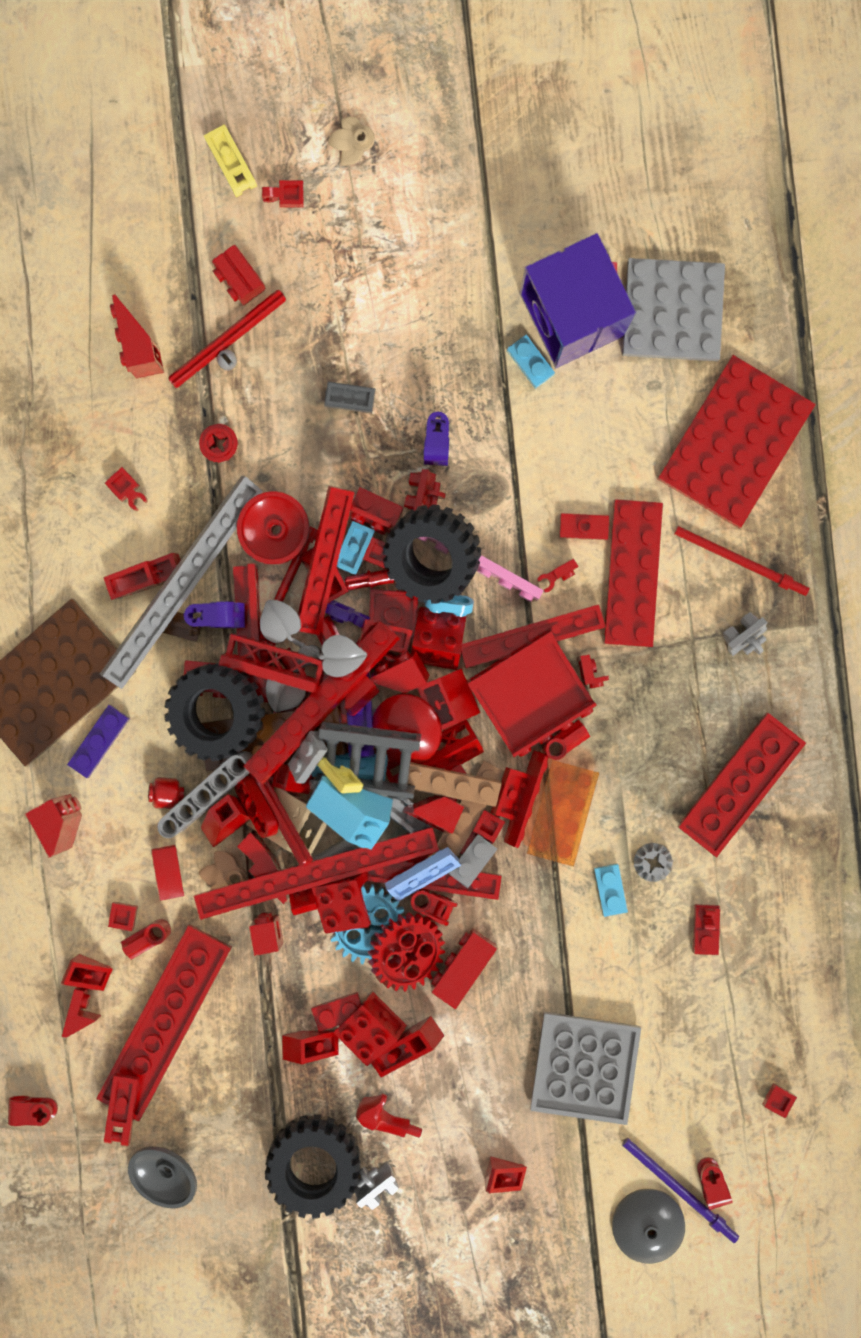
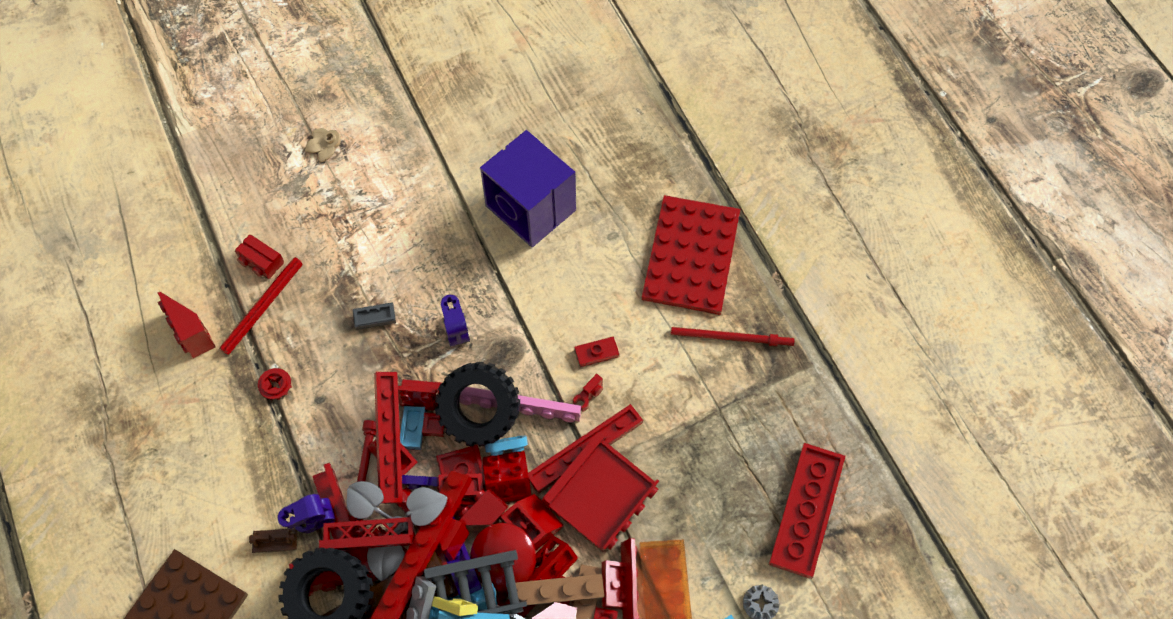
camera: 20 degrees left, 25 degrees down
light grey plate [100,476,263,689] -> none
red slope [103,553,181,600] -> none
red plate [104,467,148,511] -> none
light yellow plate [204,124,257,198] -> none
light grey hinge [217,350,237,370] -> none
red dish [237,491,310,565] -> none
red plate [262,180,304,208] -> none
red axle [345,569,394,590] -> none
red hips [404,469,446,510] -> none
medium azure plate [507,335,555,389] -> none
red piece [542,719,591,760] -> none
red bracket [577,654,609,689] -> none
red plate [604,499,663,648] -> none
light grey plate [623,258,725,361] -> none
light grey hips [723,612,767,656] -> none

